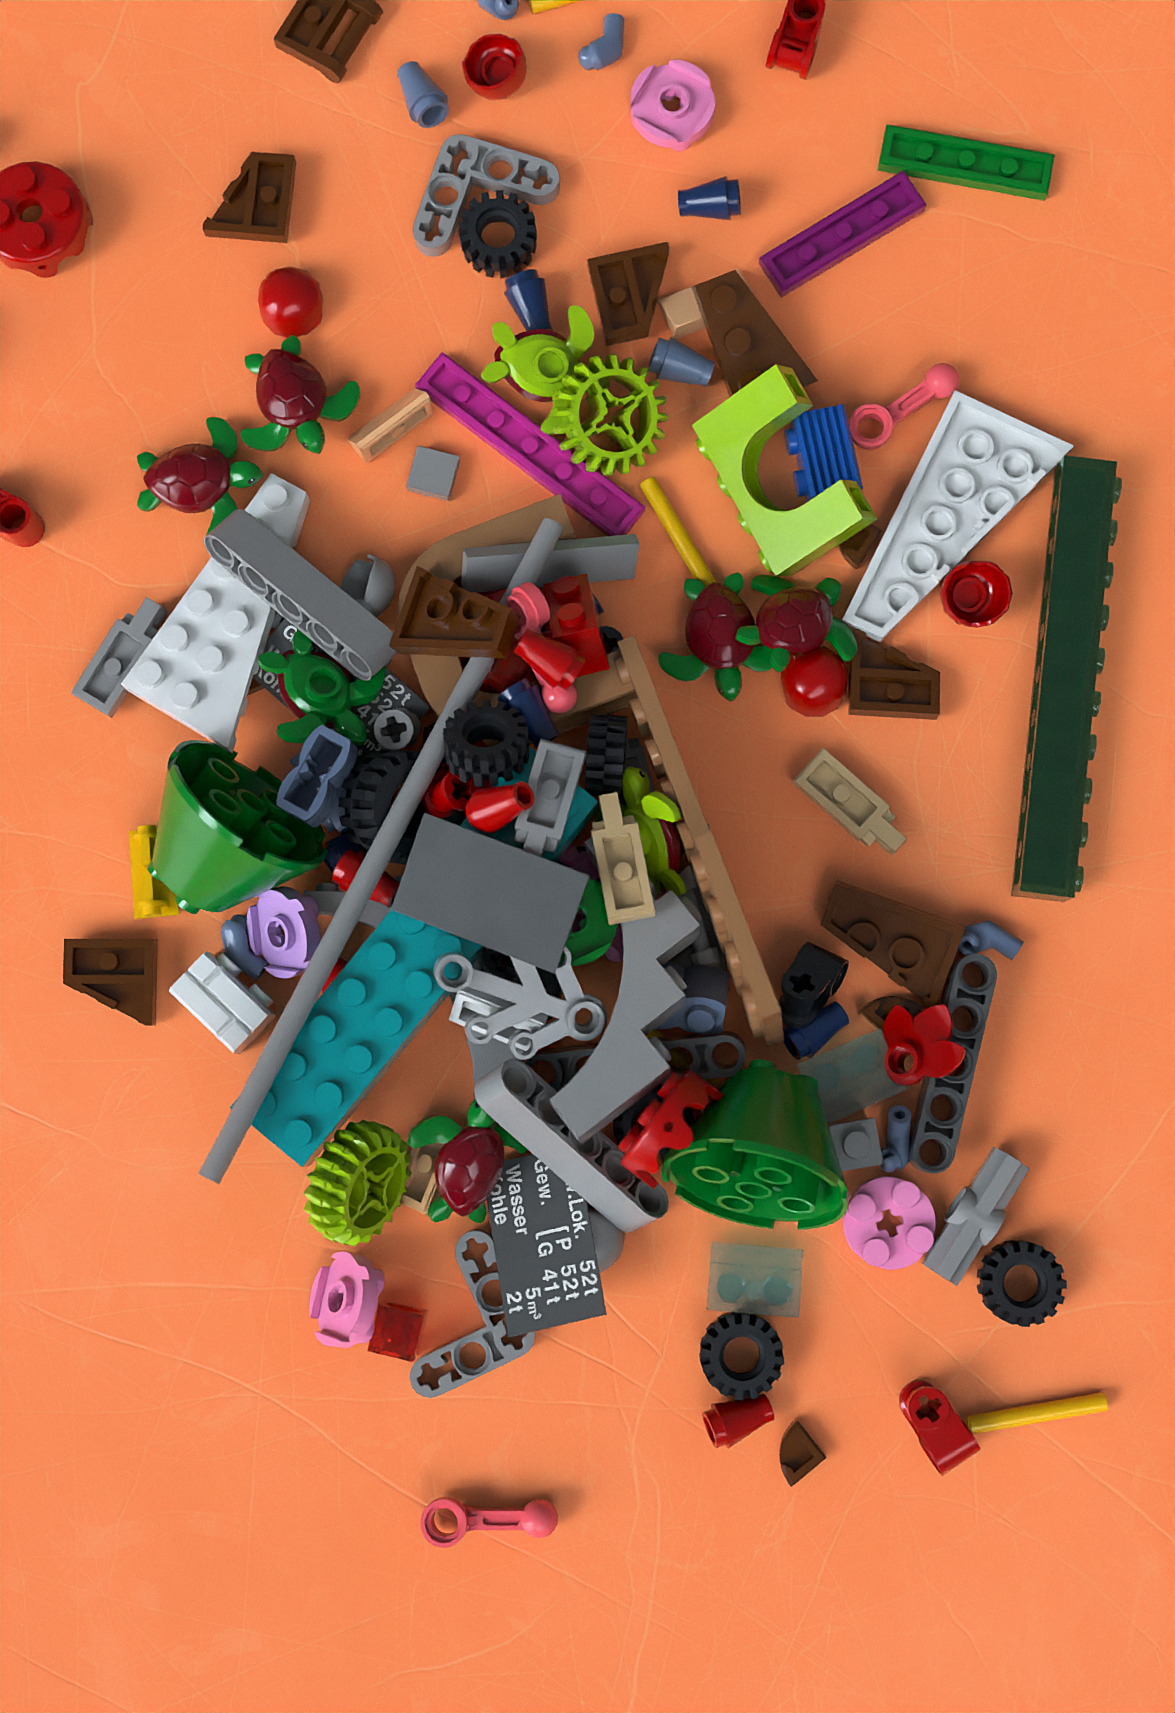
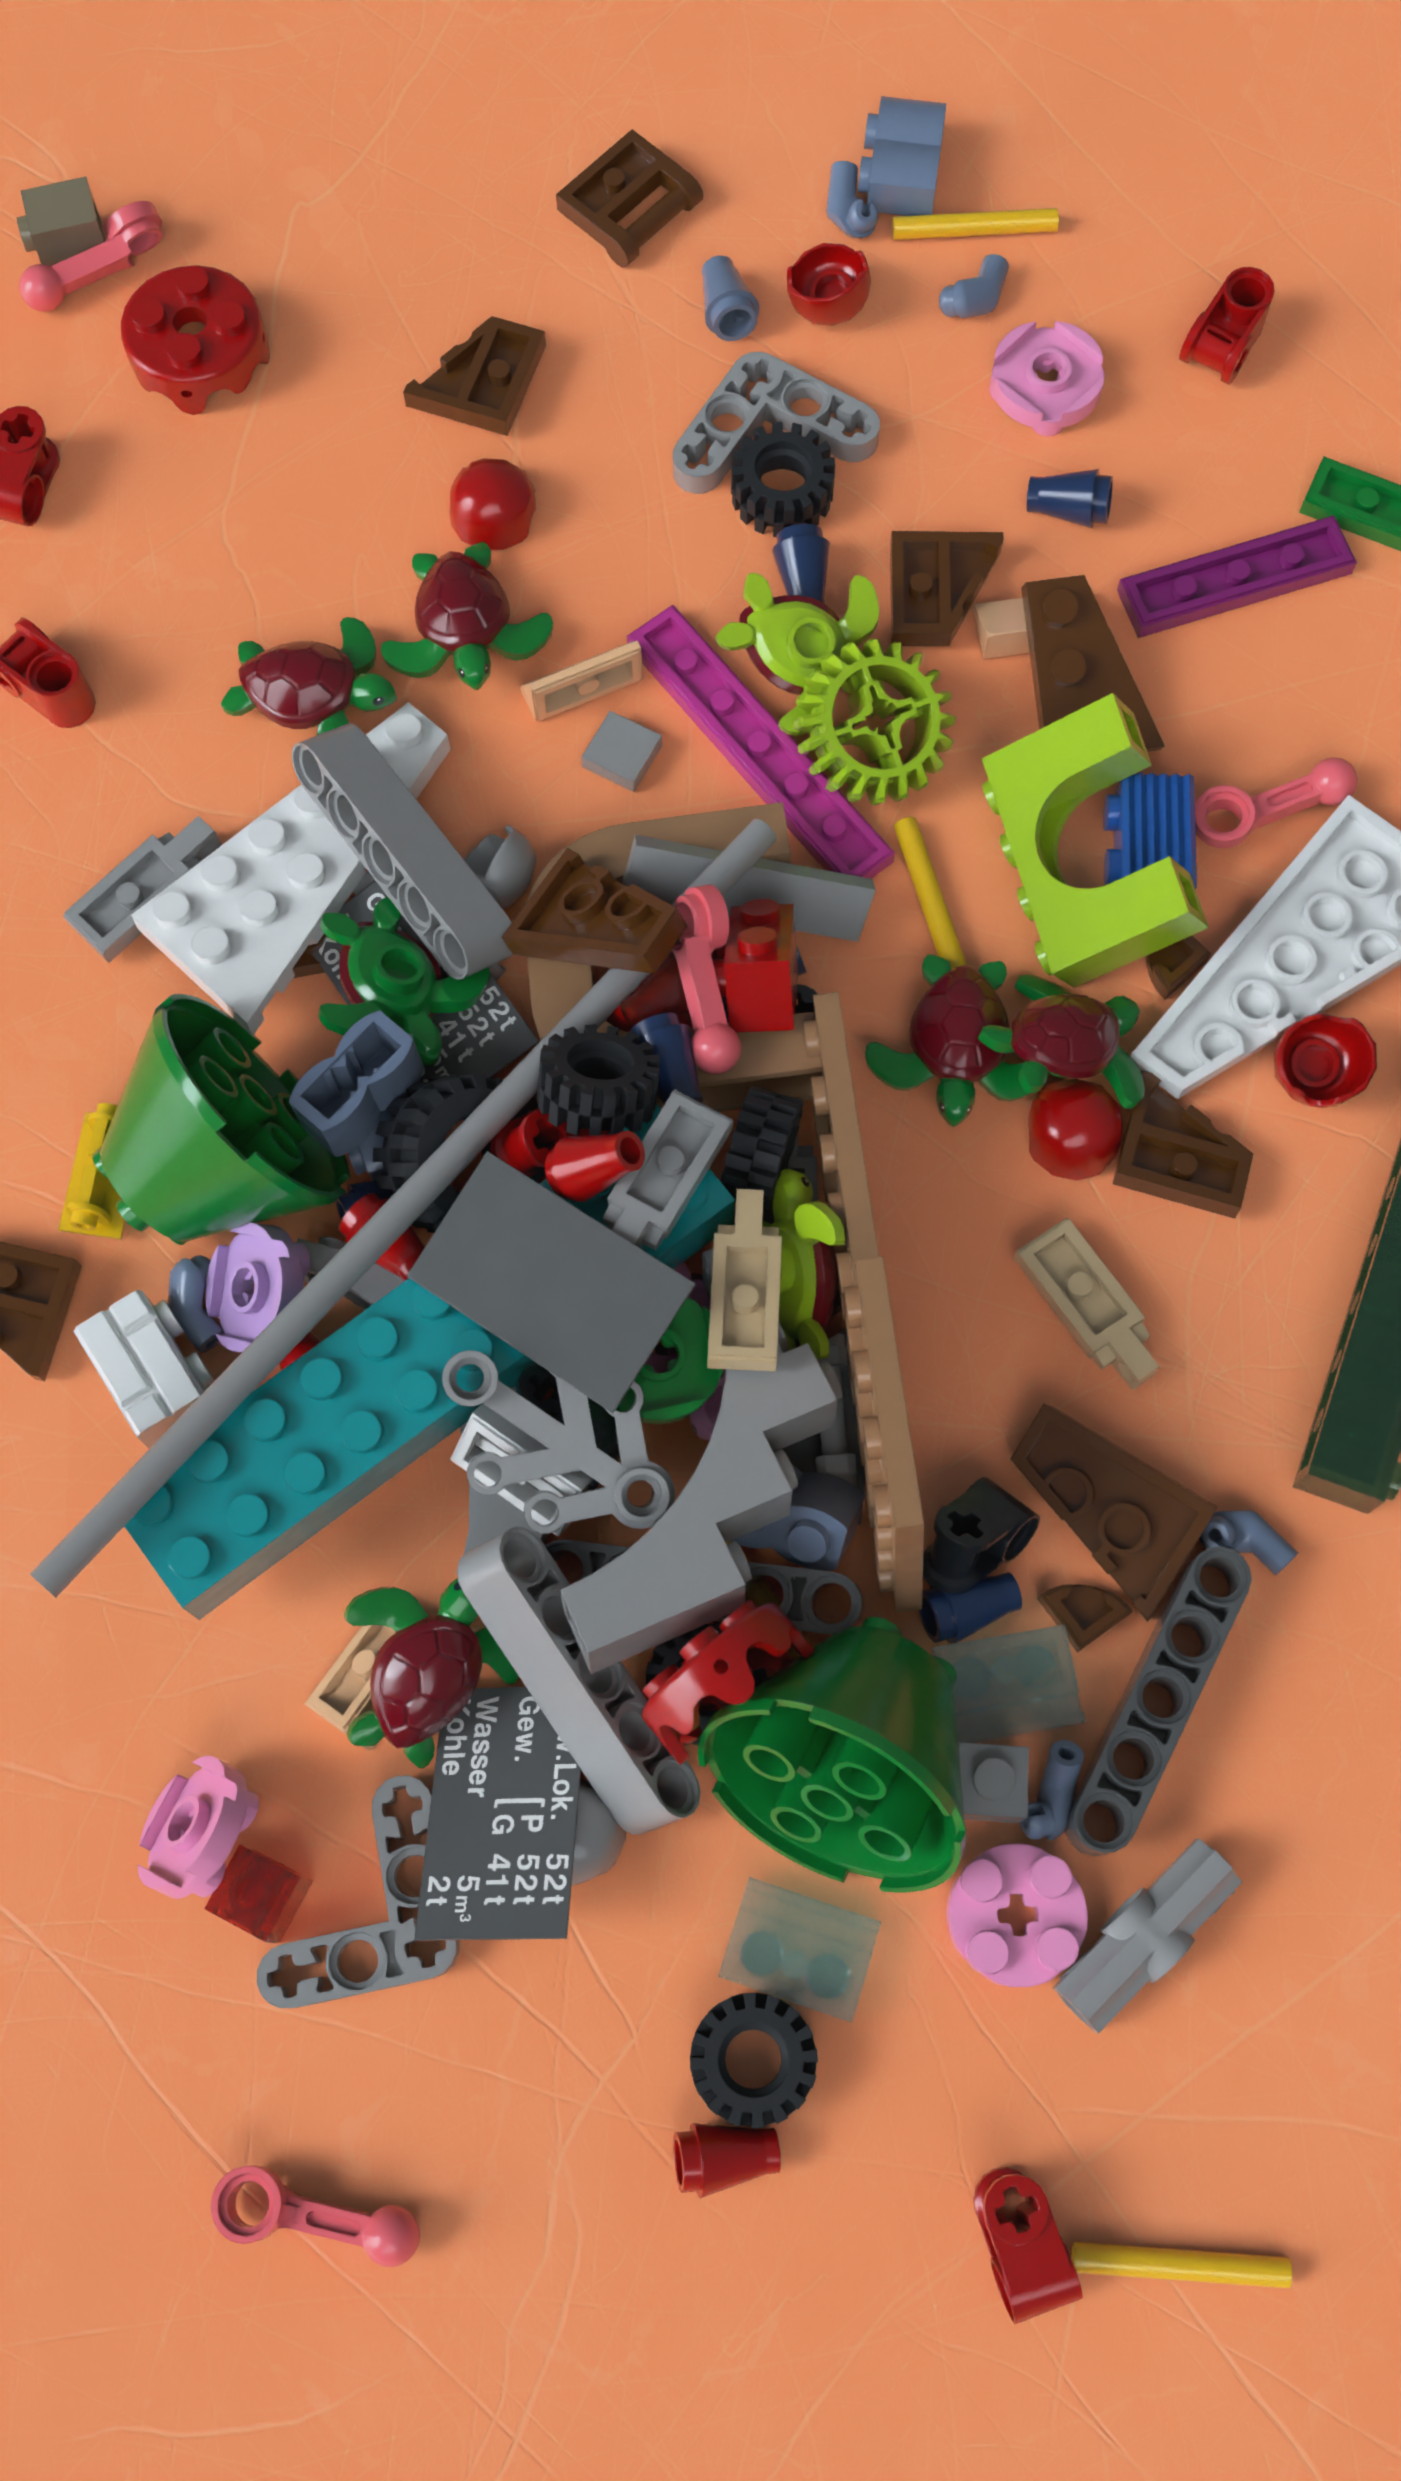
camera: 10 degrees right, 10 degrees down
lime gear [303,1119,412,1247] -> none
light grey bush [374,708,421,750] -> none
red cone [513,628,585,691] -> none
sand blue cone [648,337,715,387] -> none
reddish brown tile [779,1418,827,1487] -> none
red plate [883,1004,966,1086] -> none
black tyre [976,1240,1067,1327] -> none

